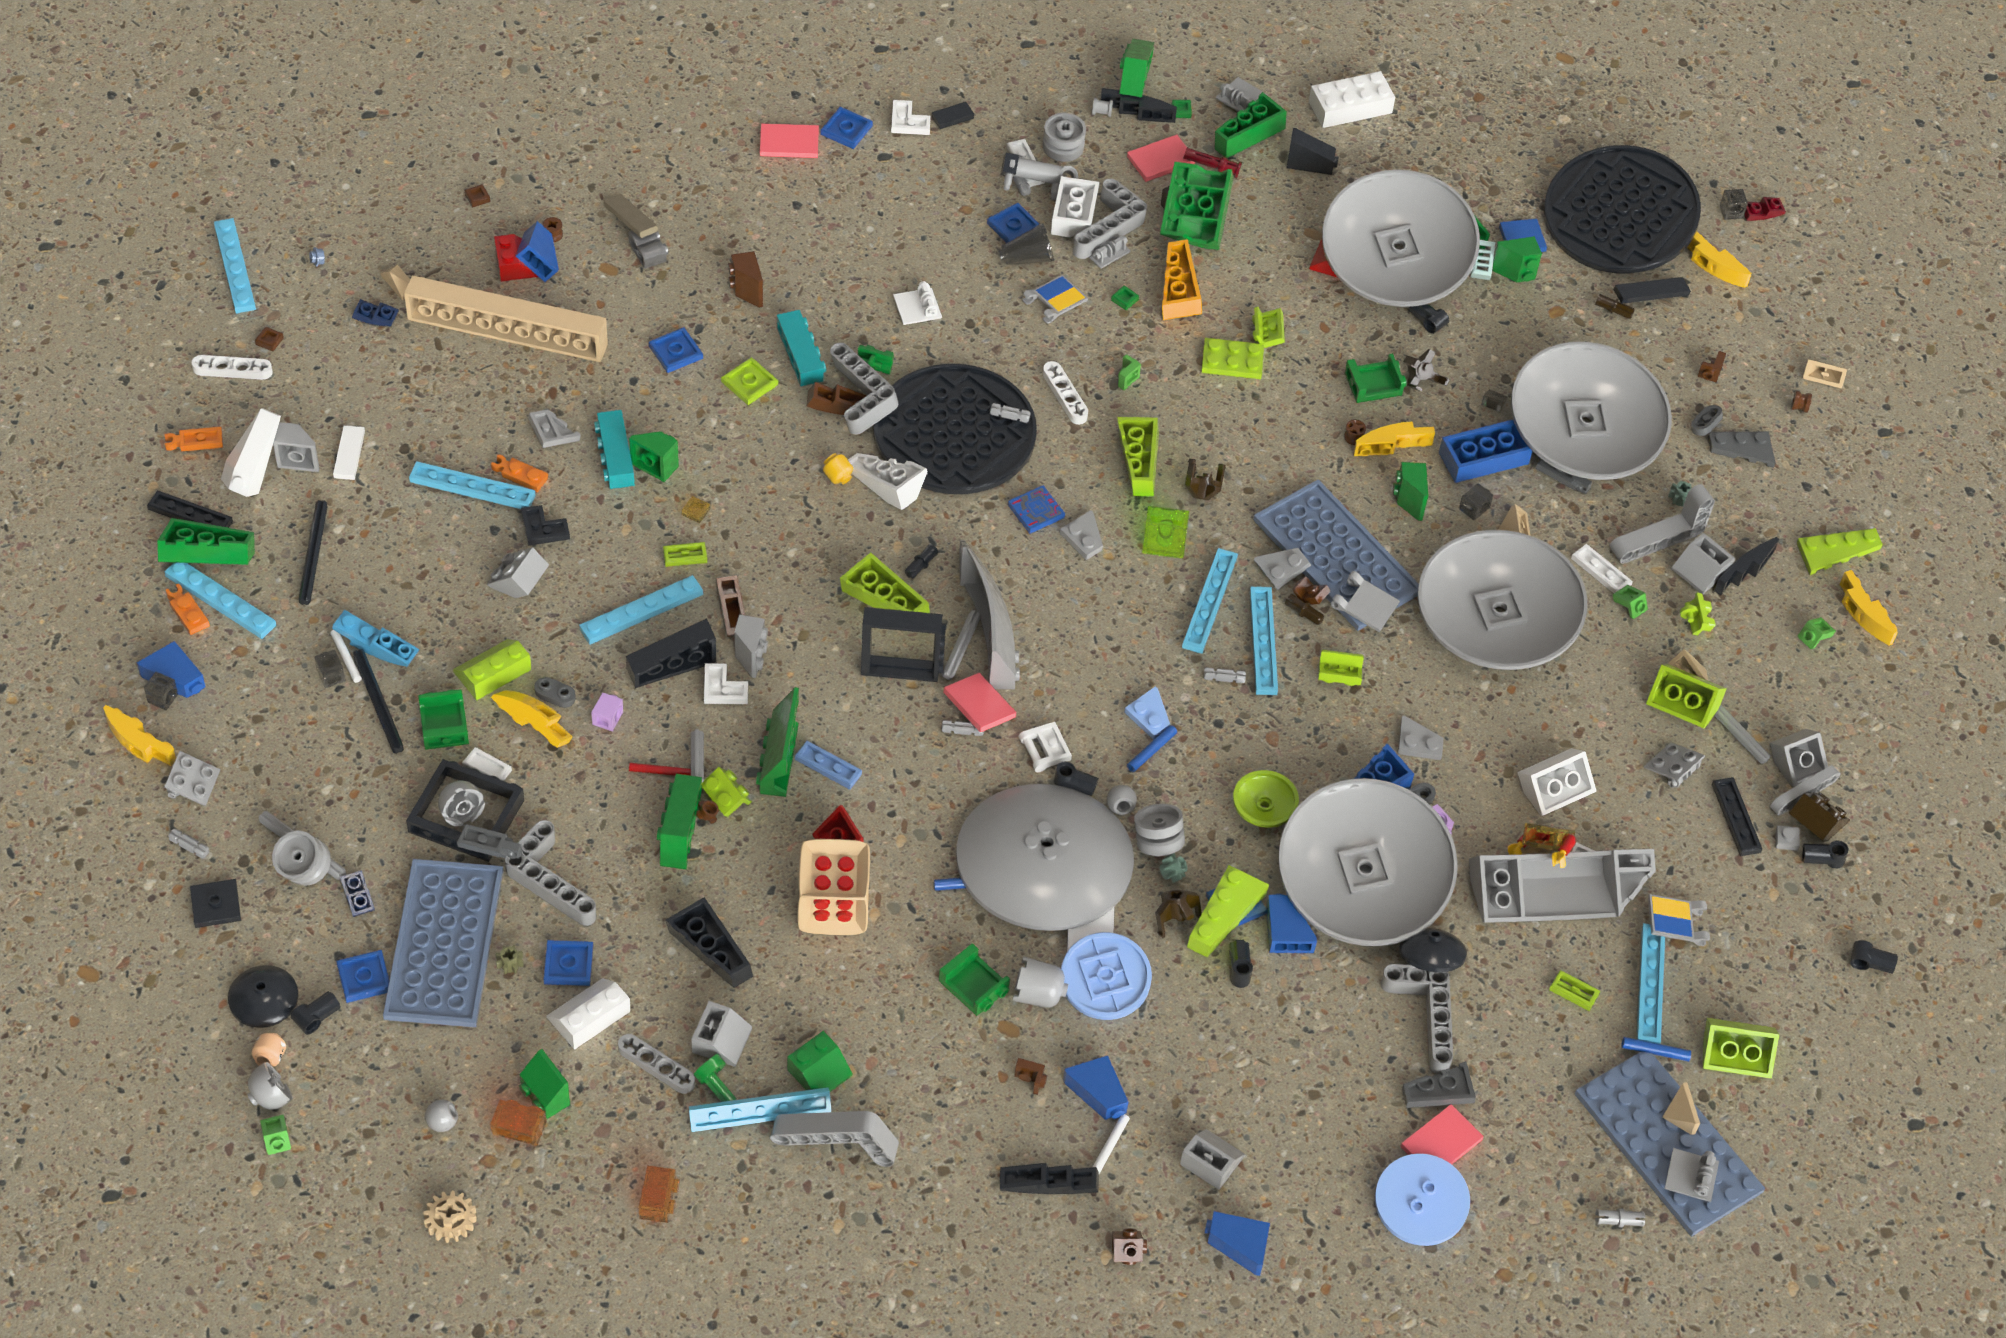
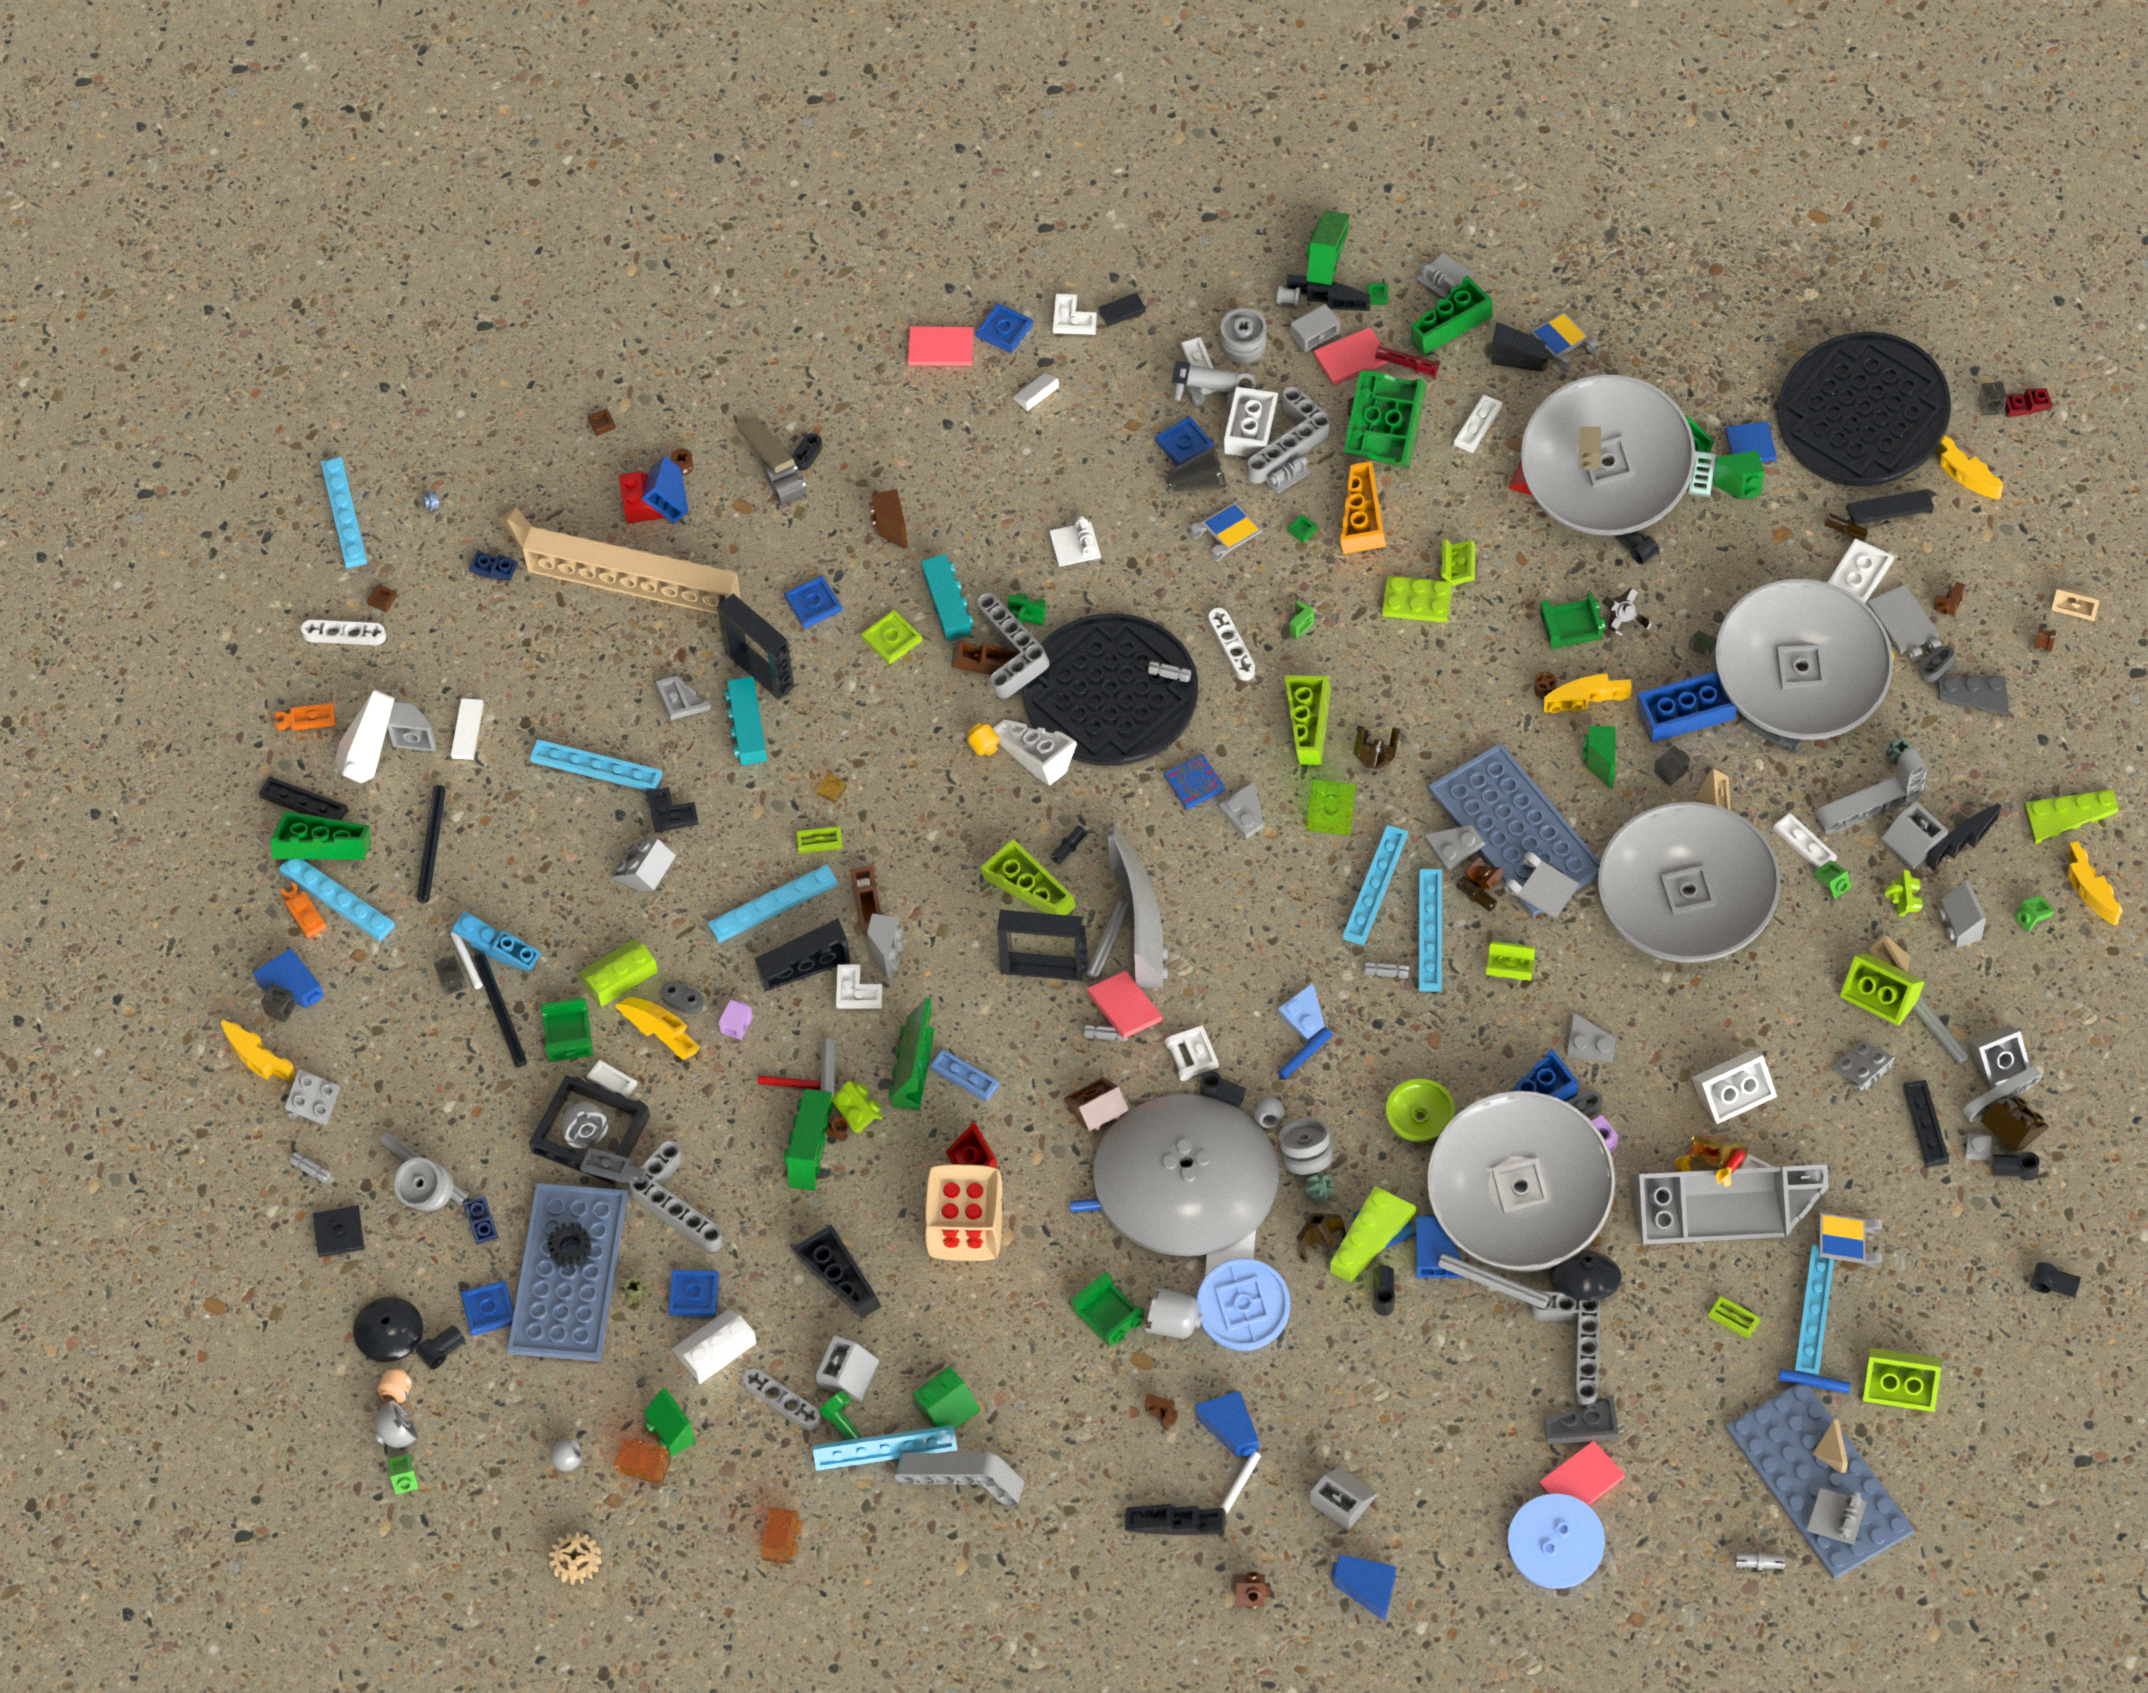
camera: 10 degrees right, 5 degrees up
orange plate [491,455,548,493] -> none
green slope [629,431,679,482] -> none
white brick [1309,71,1395,128] -> none
none -> black tyre [548,1222,592,1268]
none -> black window [717,593,794,700]
none -> black beam [792,433,823,471]
none -> white slope [1013,373,1059,411]
none -> slope [1064,1077,1129,1131]
none -> light grey brick [1291,304,1340,353]
none -> light grey axle [1438,1254,1549,1308]
none -> white tile [1454,394,1502,453]
none -> flag [1530,312,1598,370]
none -> dark tan brick [1579,427,1601,470]
none -> white tile [1827,538,1894,604]
none -> light grey tile [1867,585,1941,663]
none -> light grey slope [1937,880,1986,948]

